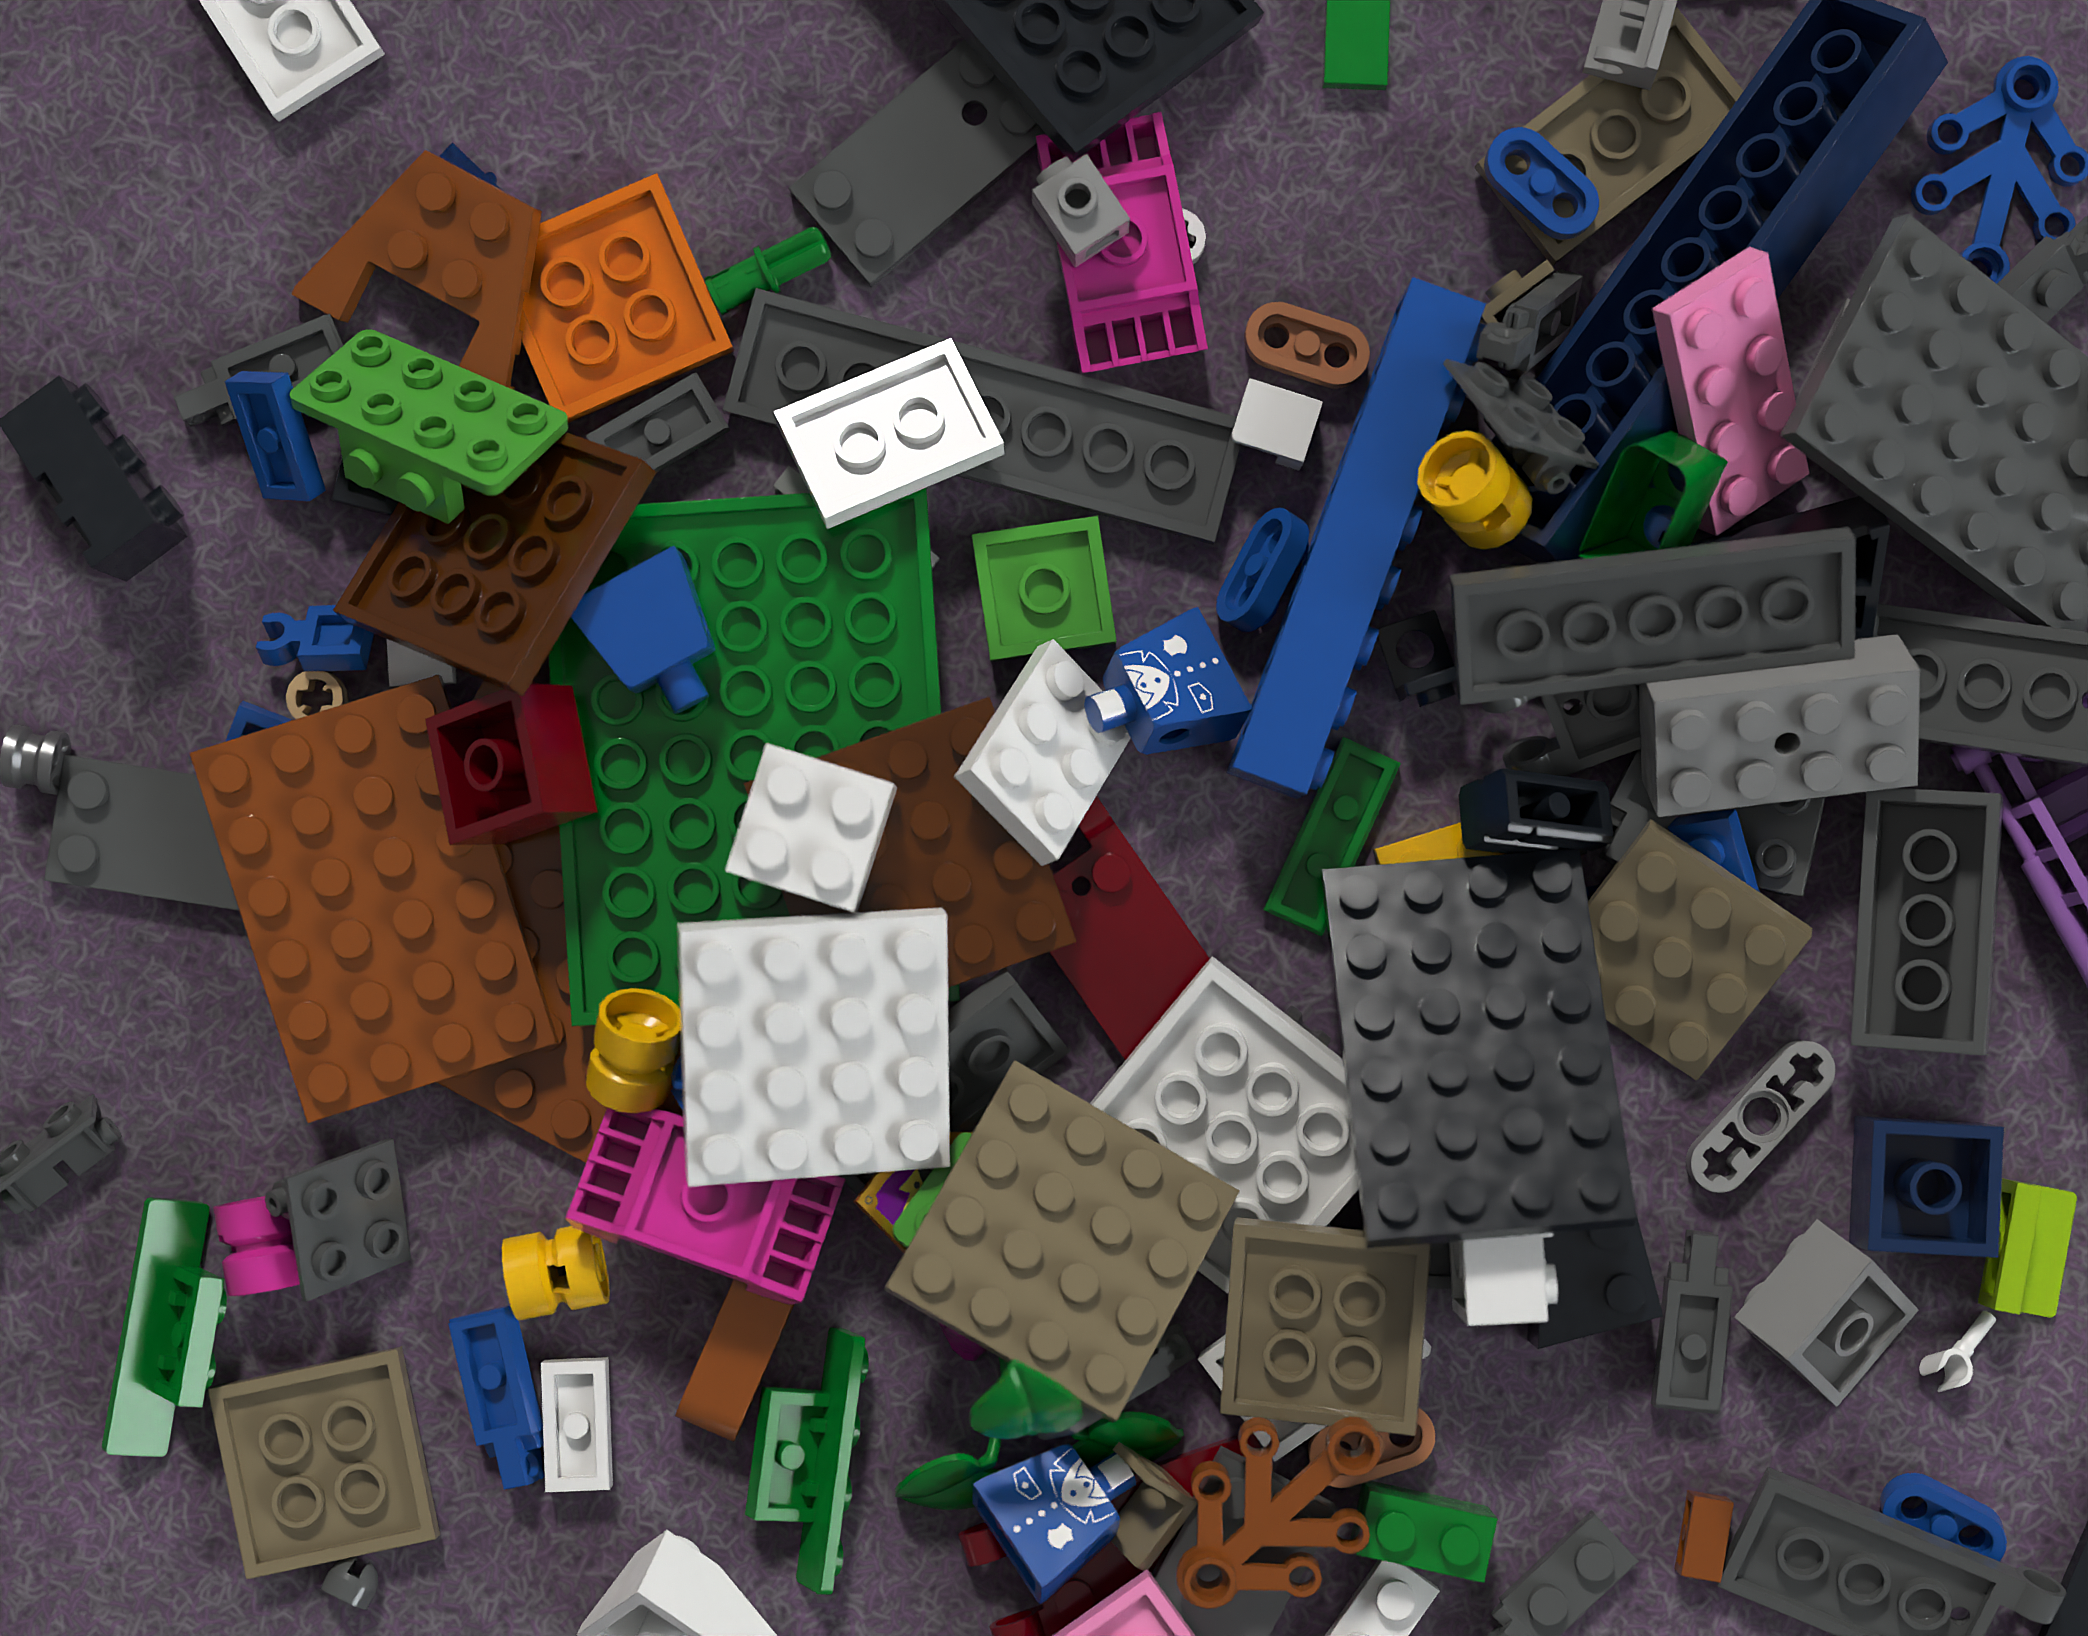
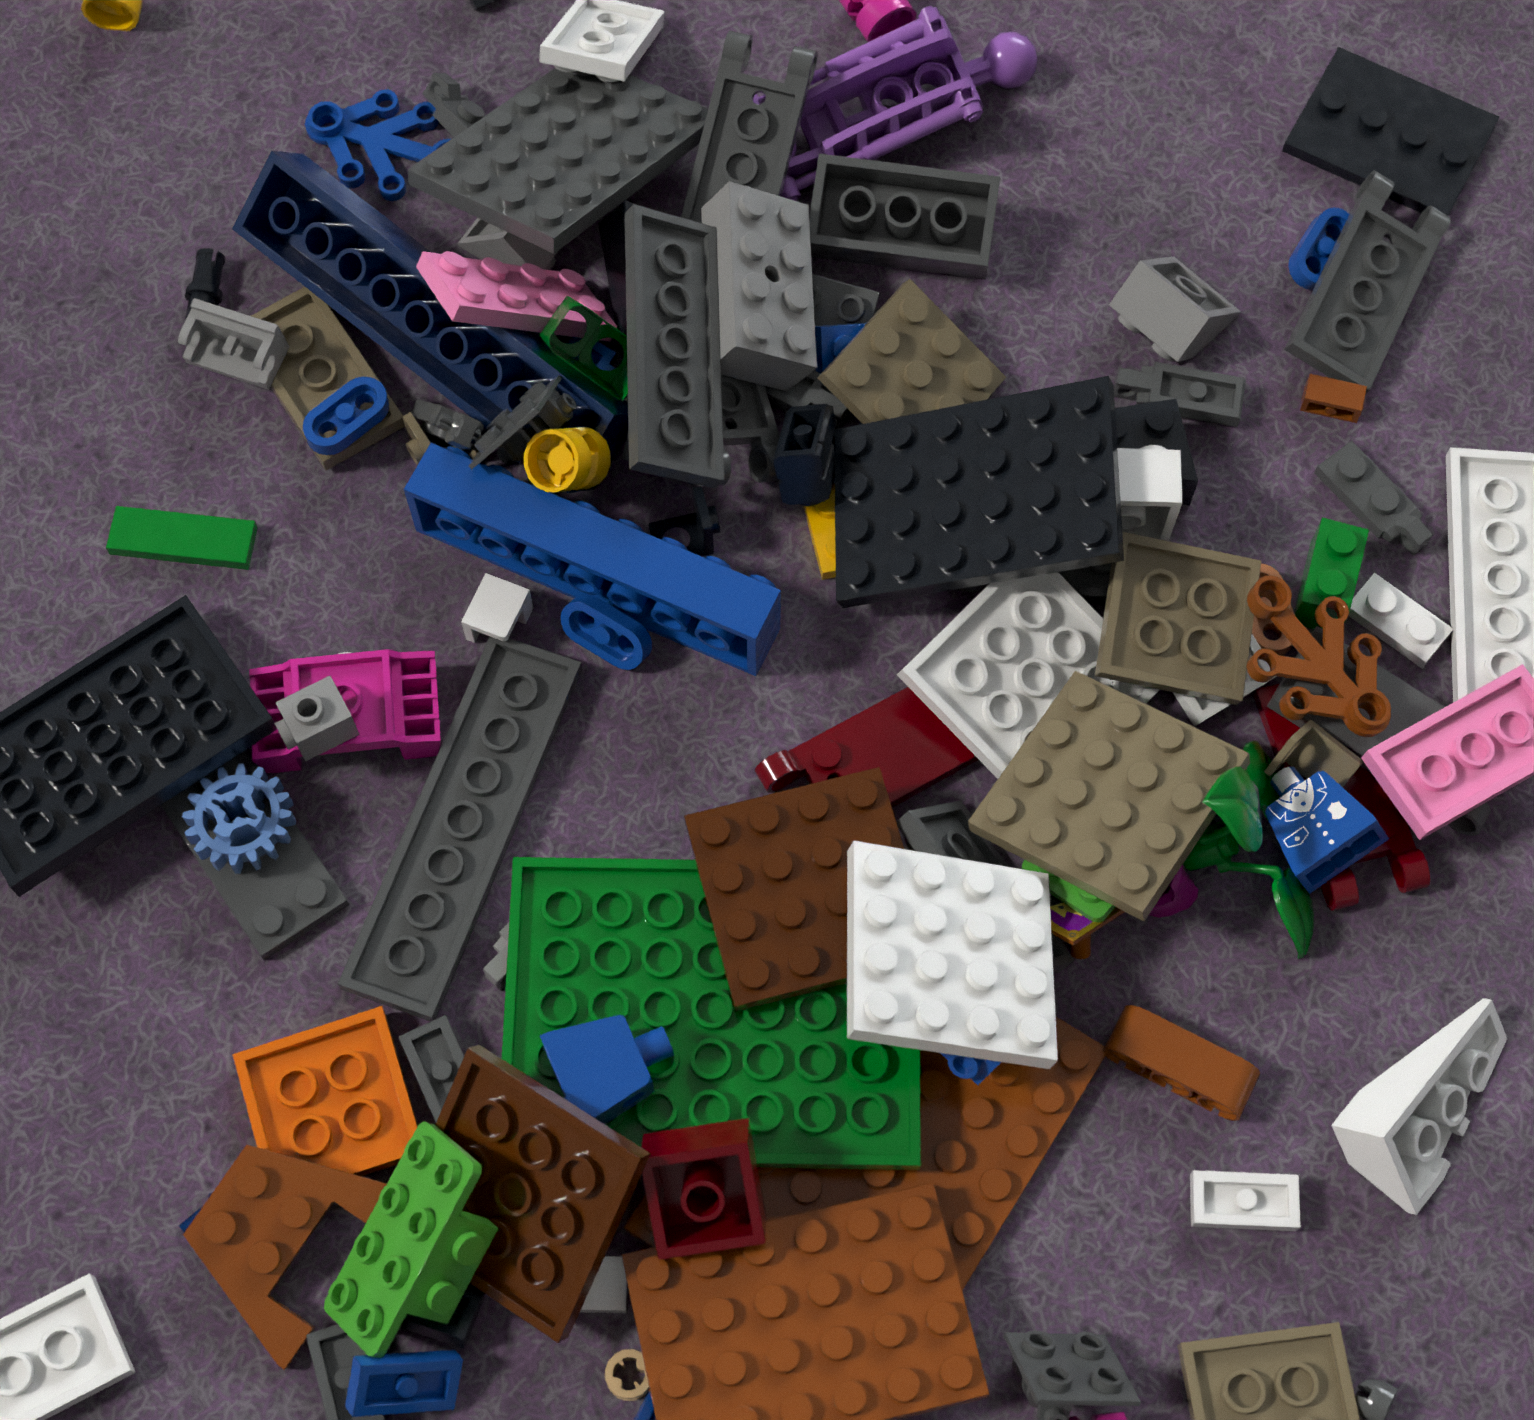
camera: 85 degrees left, 20 degrees down
blue plate [256,605,374,671] -> none
blue hinge [448,1305,544,1490] -> none
yellow wheel [502,1226,610,1321] -> none
dark pink plate [566,1107,845,1305] -> none
yellow wheel [586,988,681,1113] -> none
green axle [704,227,831,315] -> none
white brick [725,743,897,912] -> none
green bracket [745,1327,869,1595] -> none
white plate [774,338,1005,529] -> none
white plate [954,639,1131,866] -> none
bright green plate [972,516,1117,662] -> none
blue torso [1084,607,1252,755] -> none
nougat plate [1244,302,1370,389] -> none
green tile [1263,737,1401,937] -> none
light grey beam [1686,1040,1835,1193] -> none
dark blue brick [1849,1116,2004,1258] -> none
white hand [1919,1311,1996,1392] -> none
lime panel [1978,1178,2077,1318] -> none
none -> medium blue gear [182,764,296,874]

